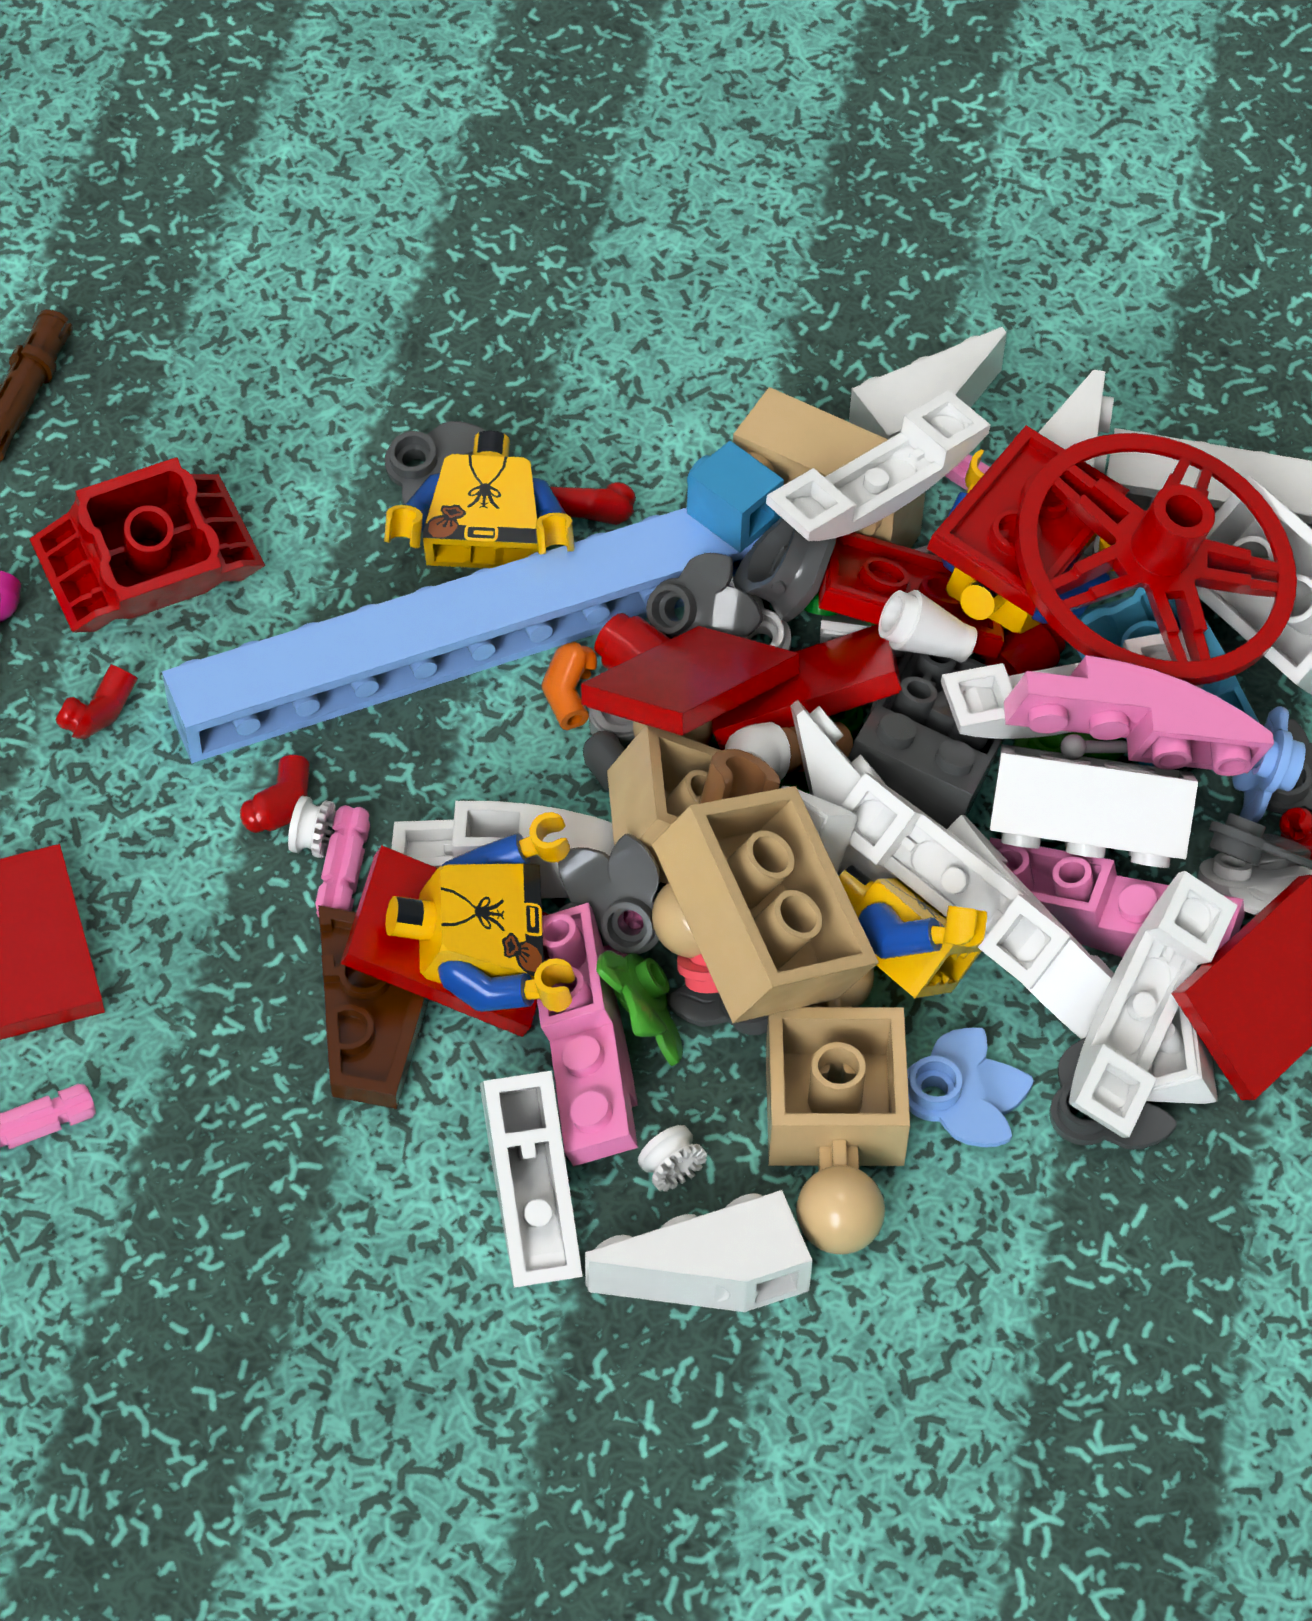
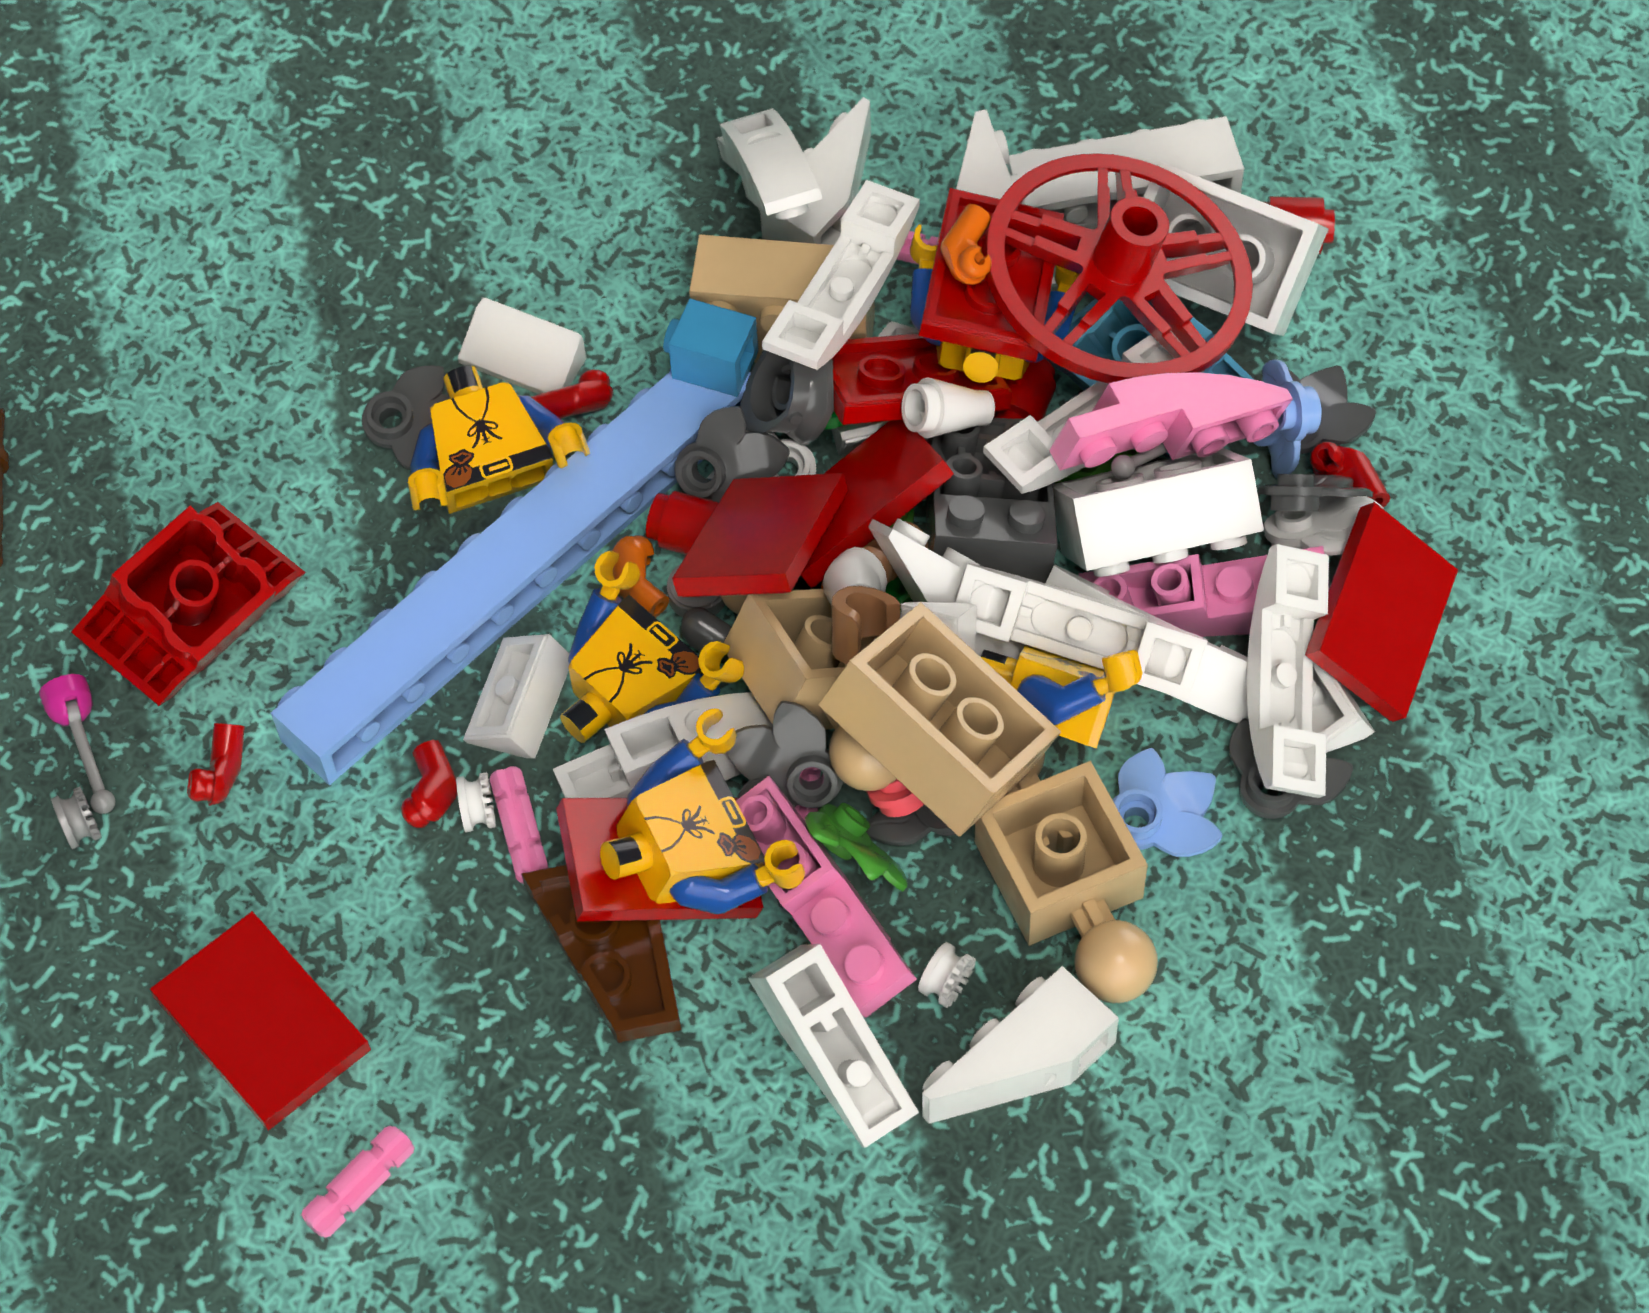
camera: 20 degrees left, 5 degrees up
none -> white slope [458,298,586,394]
none -> white slope [463,634,569,759]
none -> torso [560,551,744,743]
none -> white slope [716,108,823,220]
none -> orange arm [941,204,992,285]

